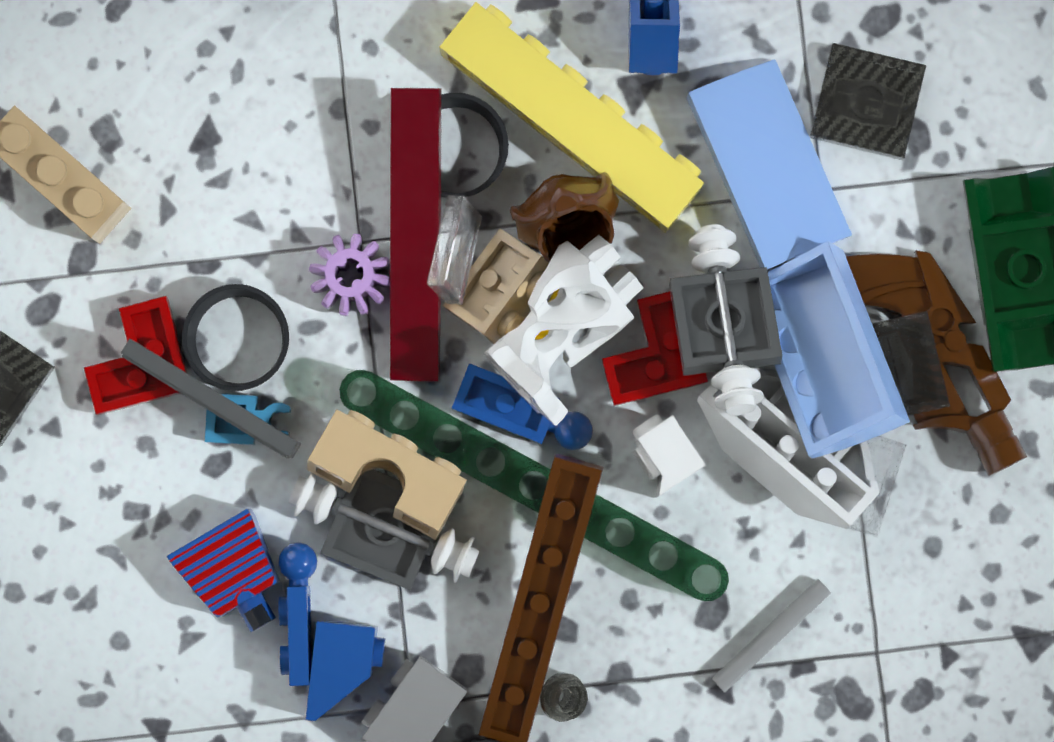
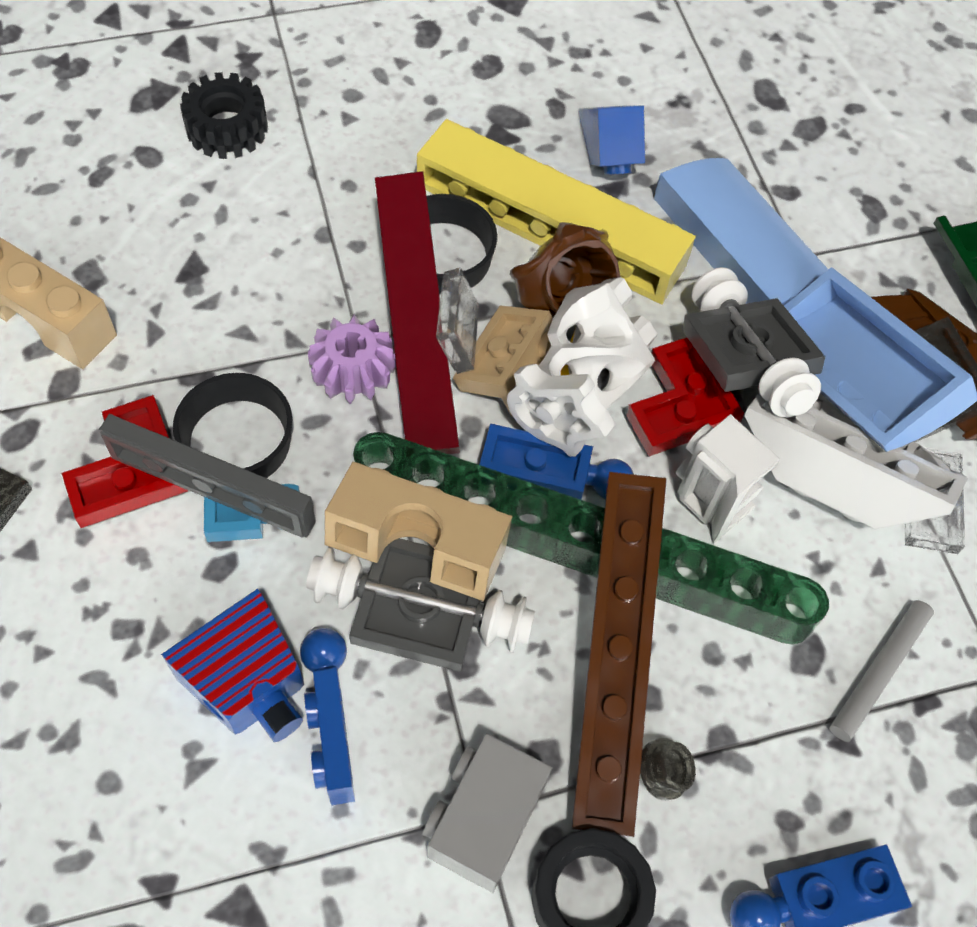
camera: 15 degrees left, 25 degrees down
blue slope [306,620,386,721] -> none
clear smoke tile [809,43,926,160] -> none

